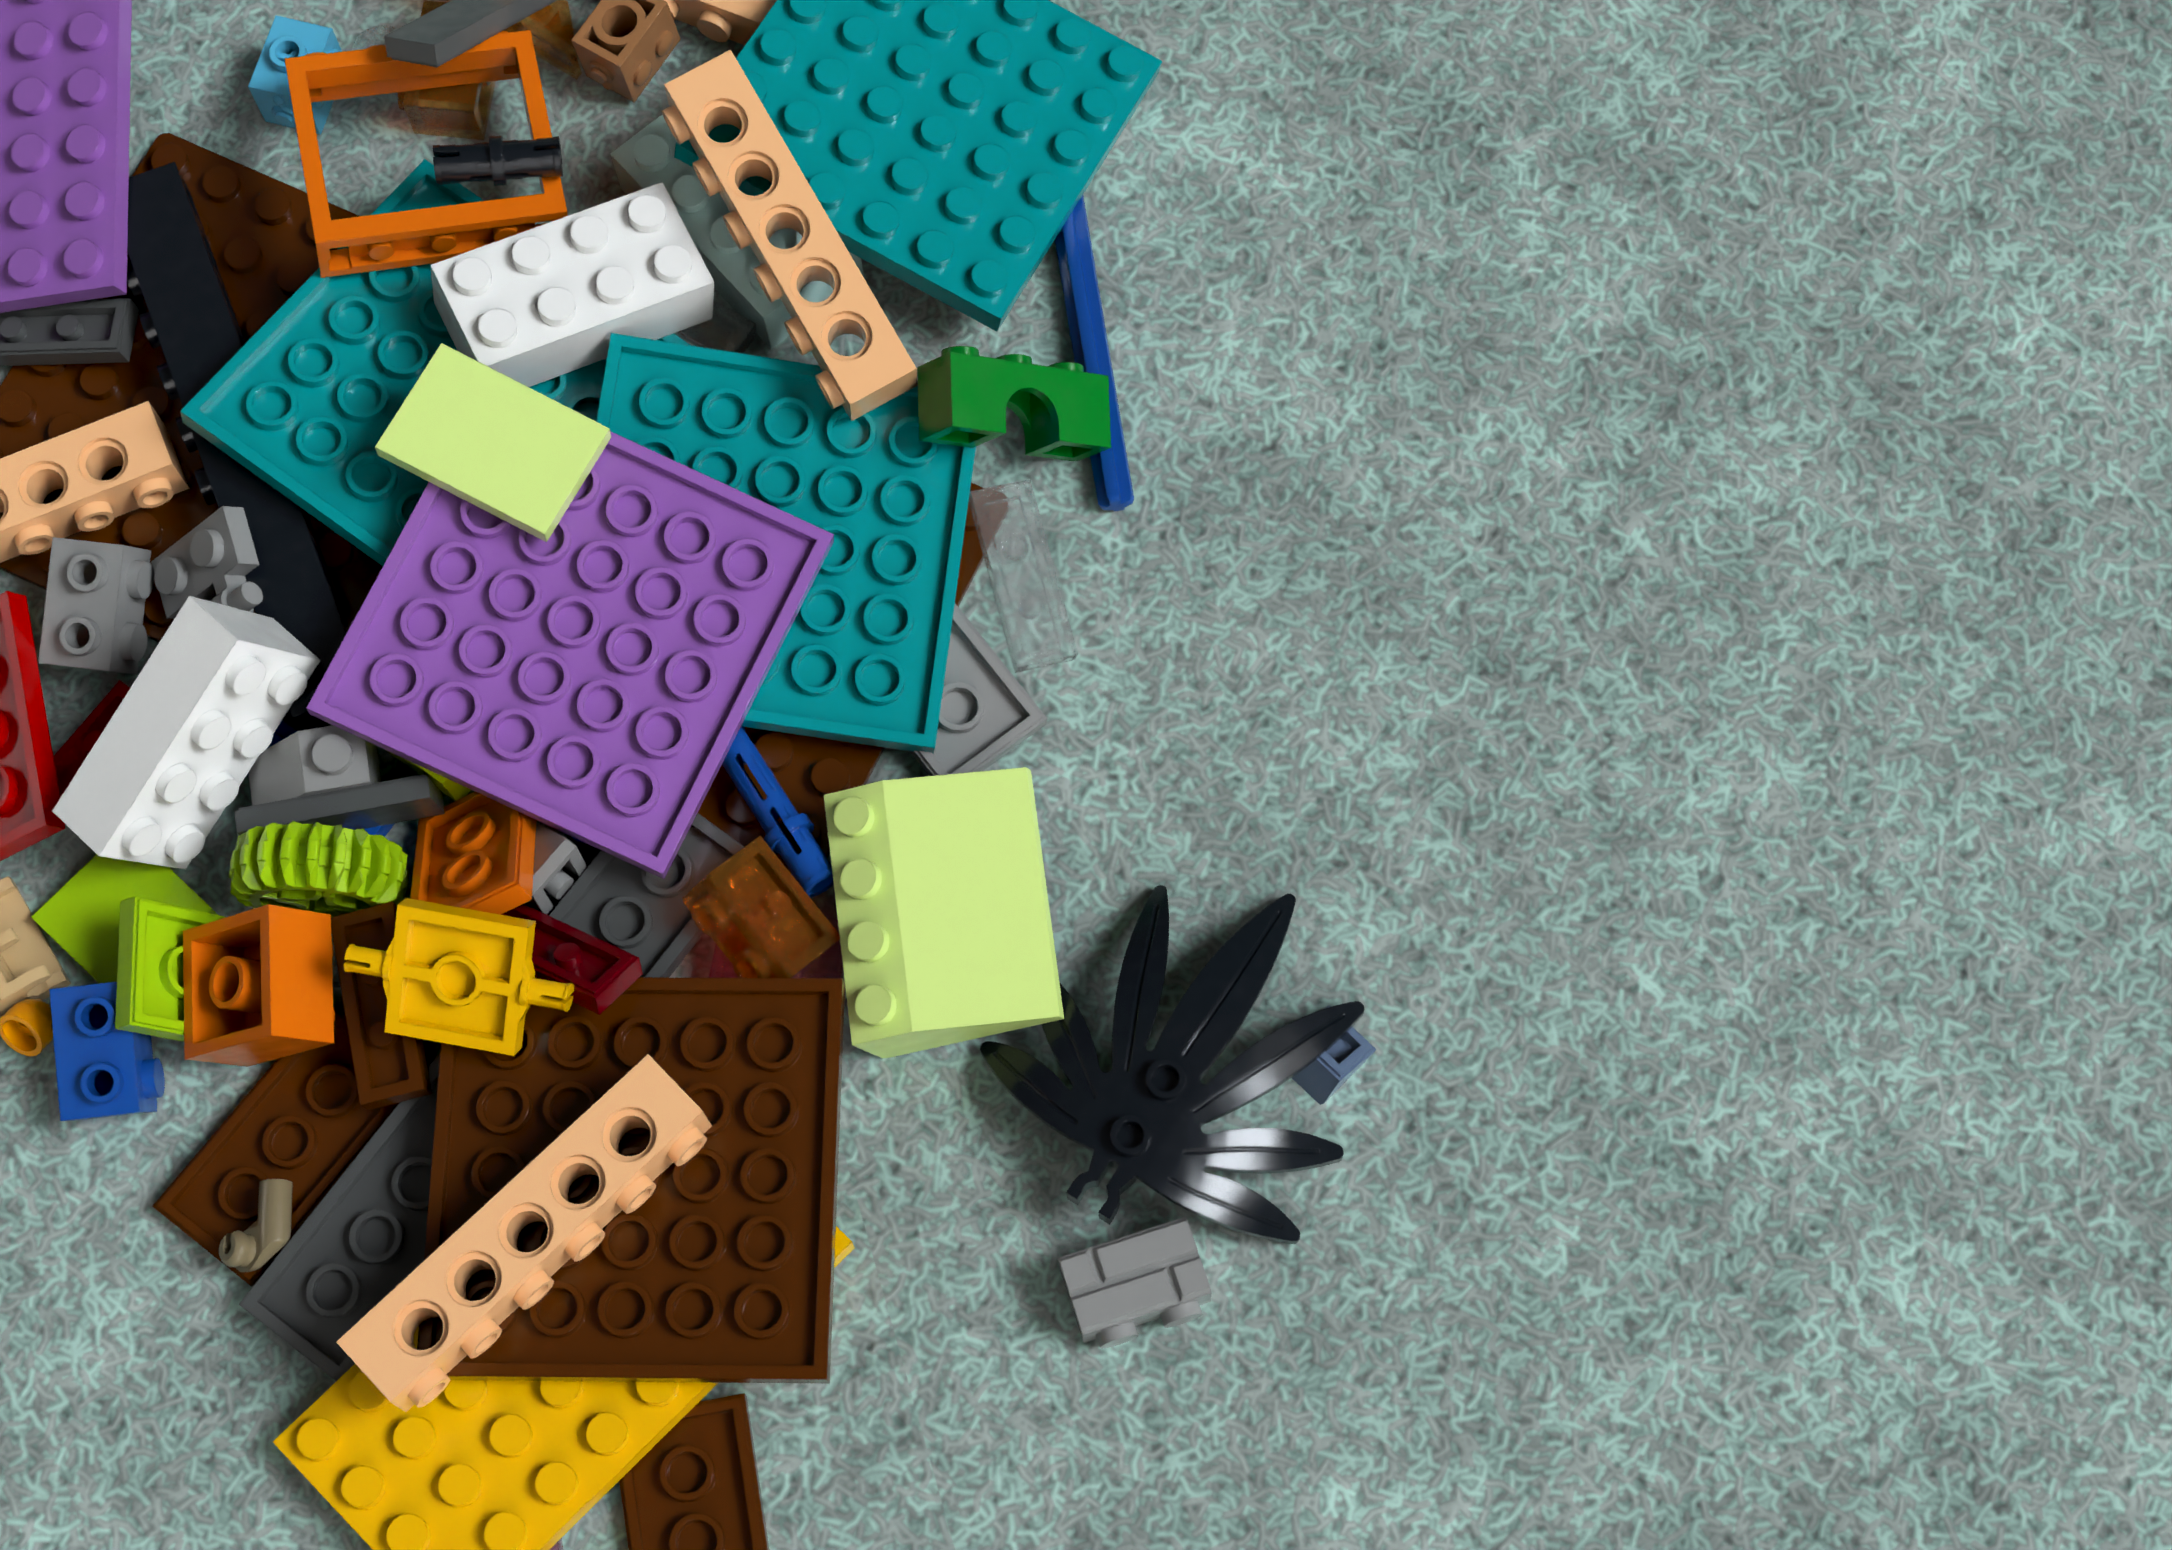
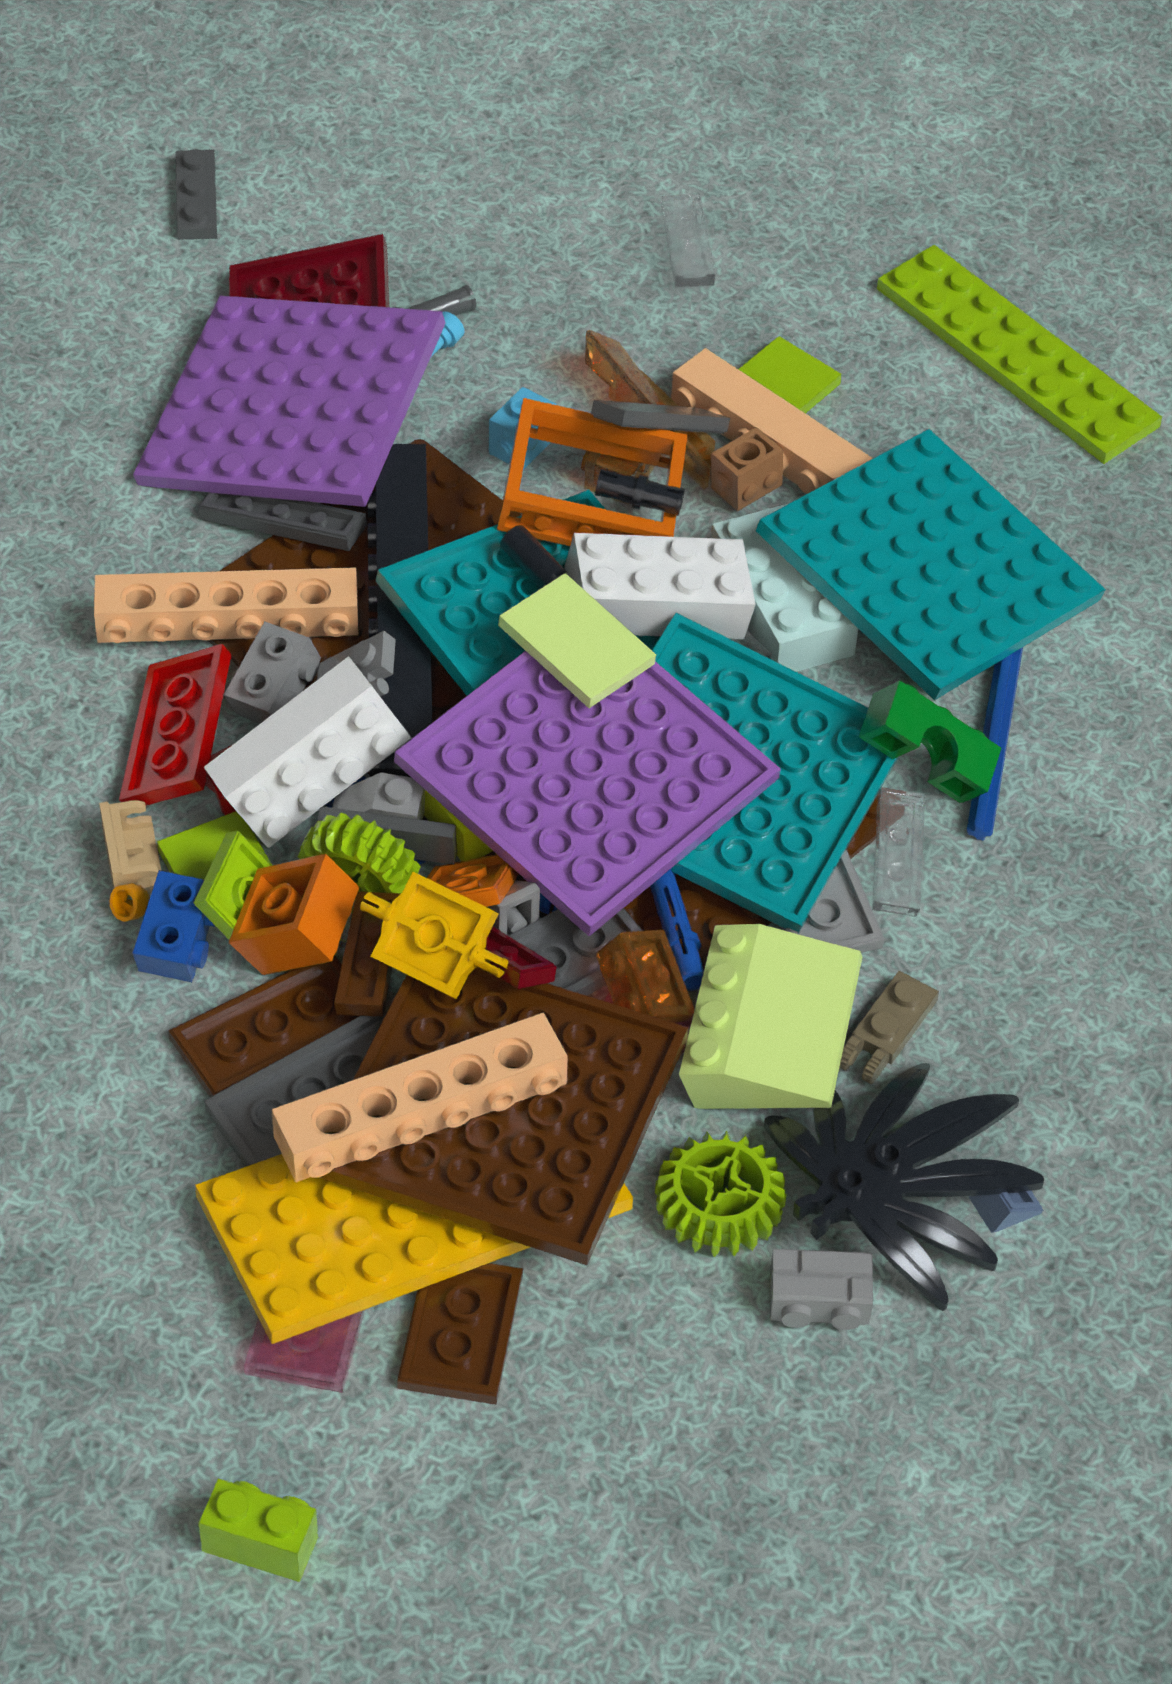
camera: 15 degrees right, 20 degrees down
dark tan arm [219,1179,293,1272] -> none
light nougat brick [662,49,917,421] -> none
none -> black cylinder [500,525,568,589]
none -> lime gear [655,1130,787,1258]
none -> dark tan hinge [840,971,939,1084]

